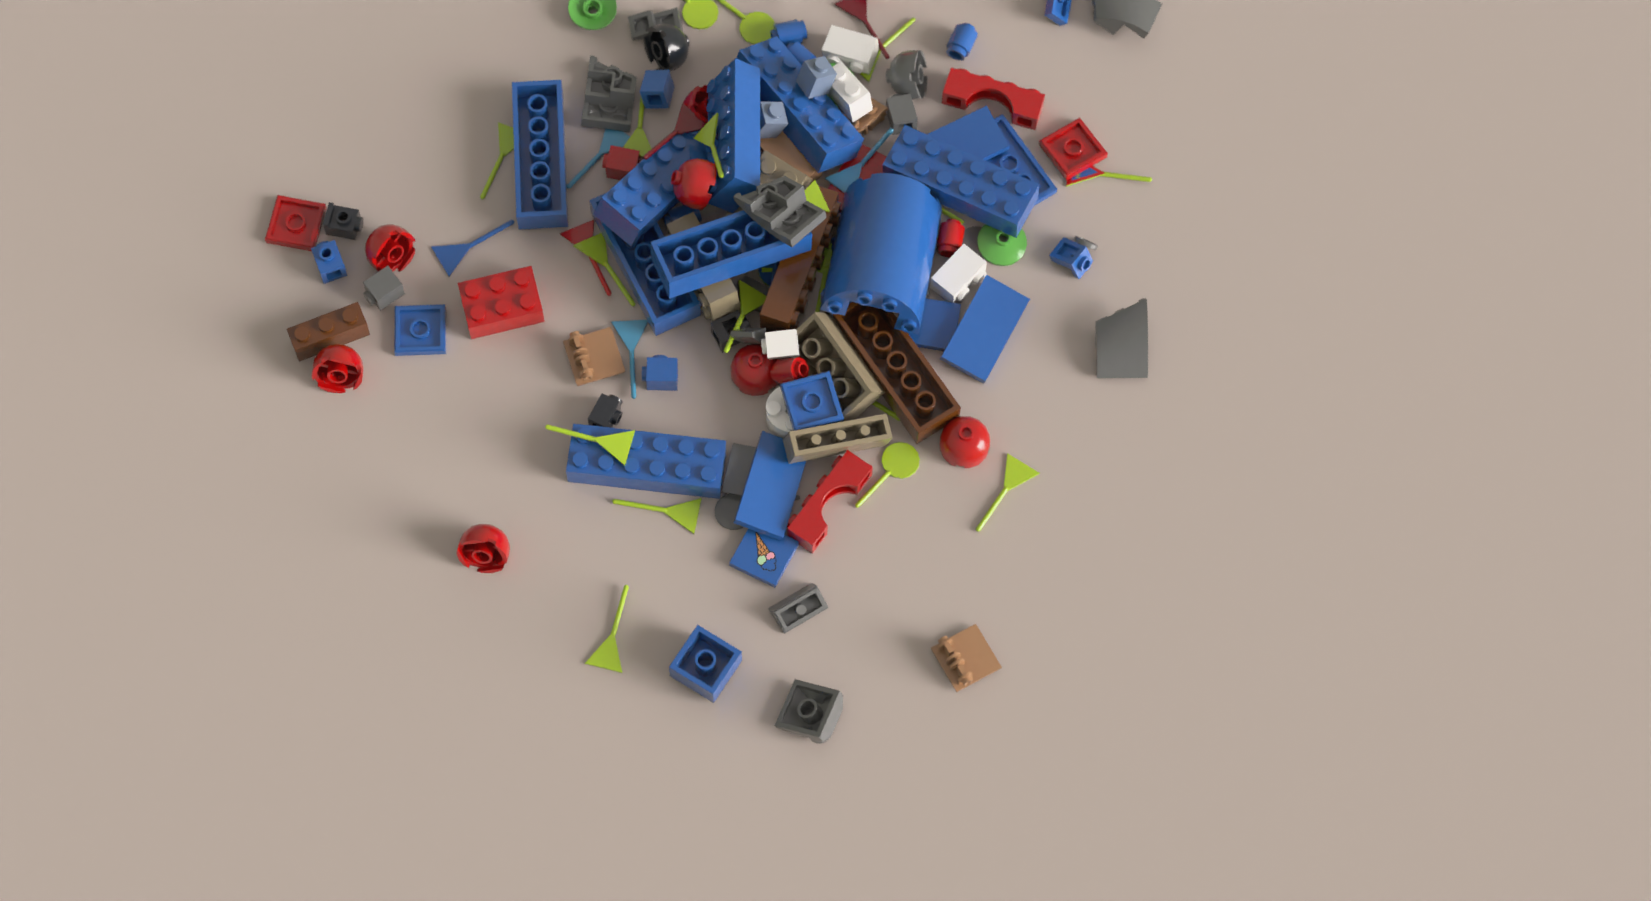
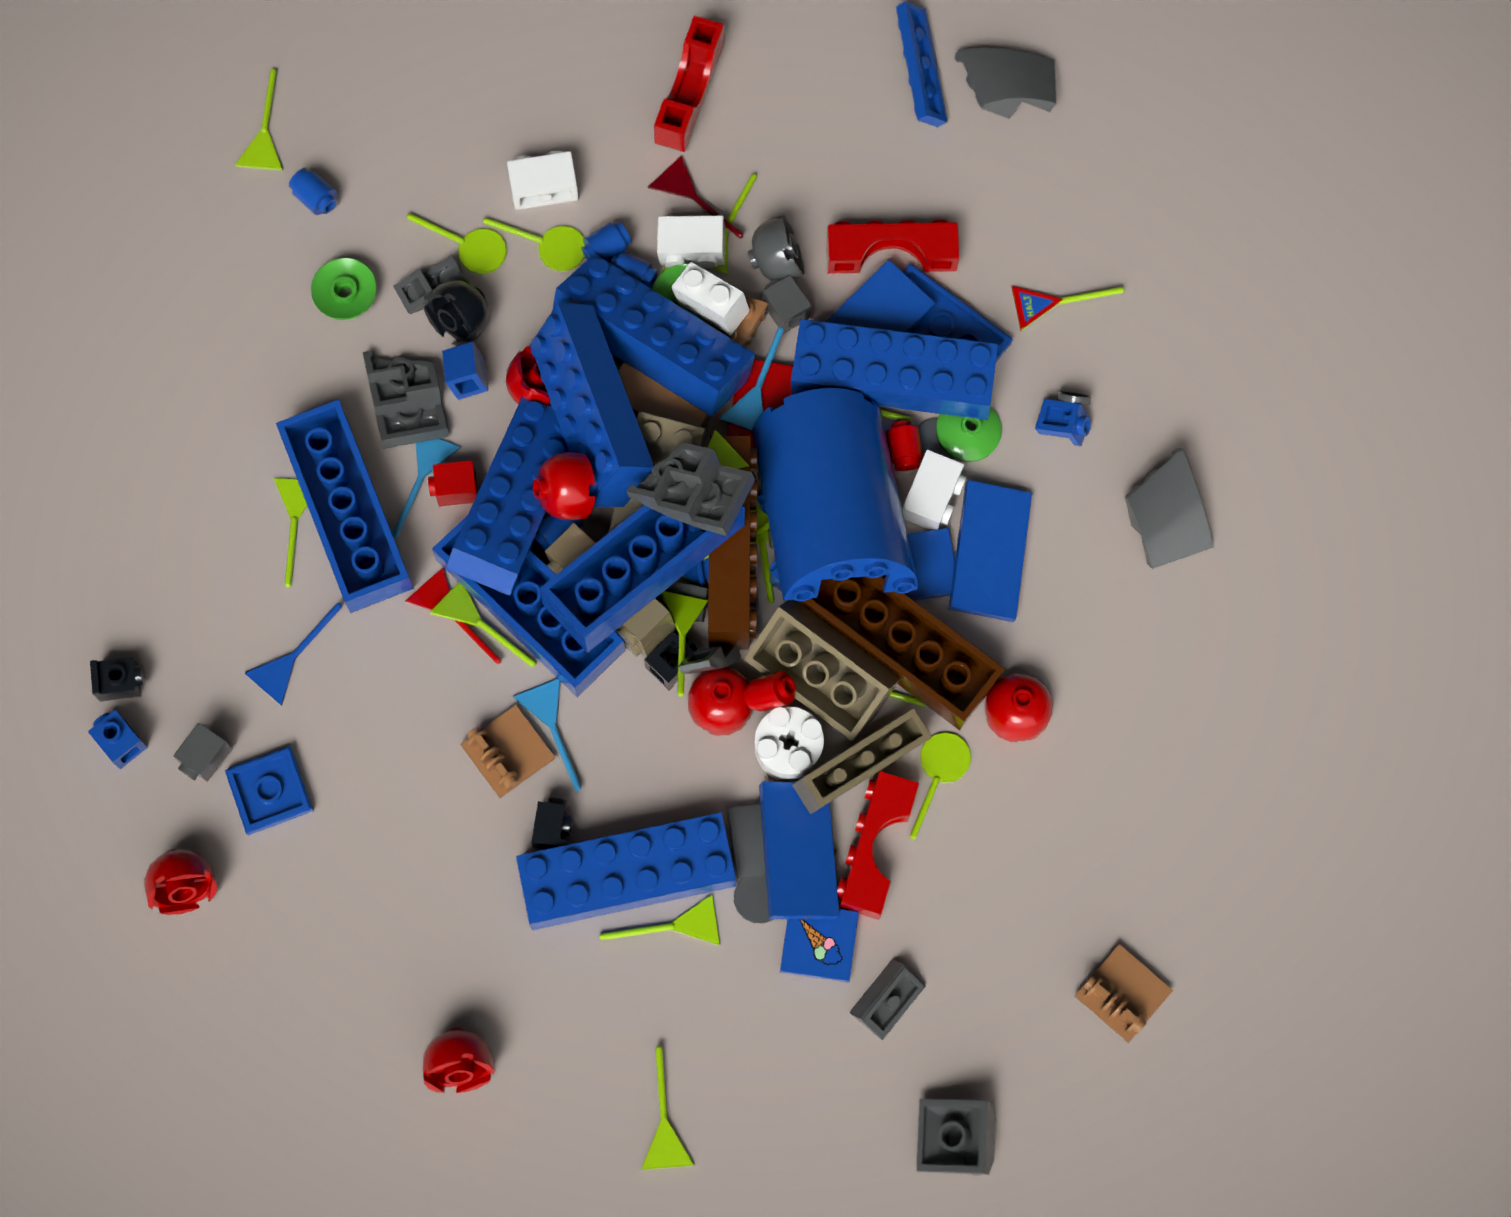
camera: 20 degrees left, 5 degrees up
red tile [265,195,327,252] -> none
reddish brown brick [286,302,370,362] -> none
red cylinder [365,224,416,272] -> none
red brick [457,266,545,339] -> none
lime piece [545,424,635,466] -> none
lime piece [623,95,652,157] -> none
blue brick [642,355,678,391] -> none
dark red piece [643,103,706,160] -> none
blue brick [669,625,742,703] -> none
lime piece [693,113,724,178] -> none
sand blue brick [760,102,788,138] -> none
white brick [761,329,800,359] -> none
blue tile [780,371,844,431] -> none
sand blue brick [796,56,837,99] -> none
blue brick [946,23,978,61] -> none
lime piece [976,453,1040,532] -> none
red tile [1039,118,1108,181] -> none

